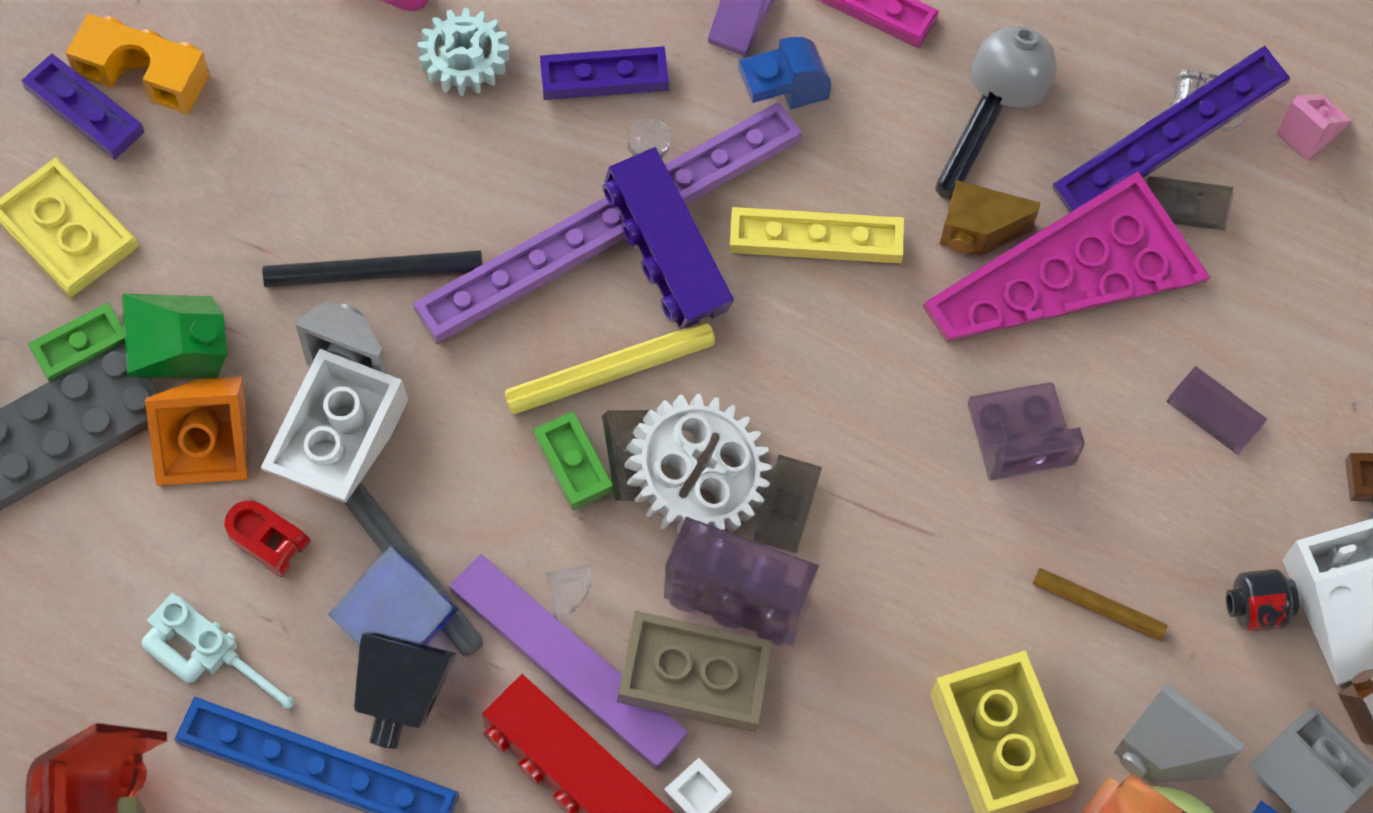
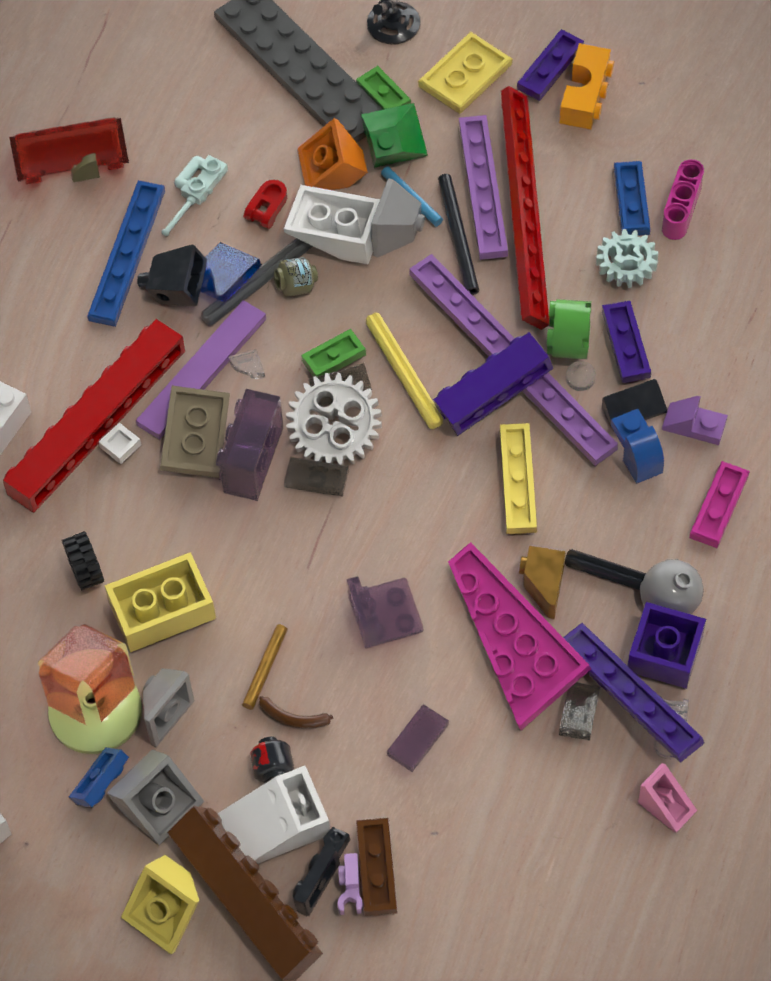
camera: 90 degrees right, 5 degrees down
none -> reddish brown piece [259,696,333,728]
none -> olive head [274,257,318,296]
none -> dark azure bar [381,166,443,227]
none -> medium lavender plate [459,115,508,260]
none -> red plate [501,85,549,330]
none -> bright green brick [547,299,592,360]
none -> black slope [602,379,668,432]
none -> blue tile [613,161,651,236]
none -> dark purple brick [627,602,706,689]

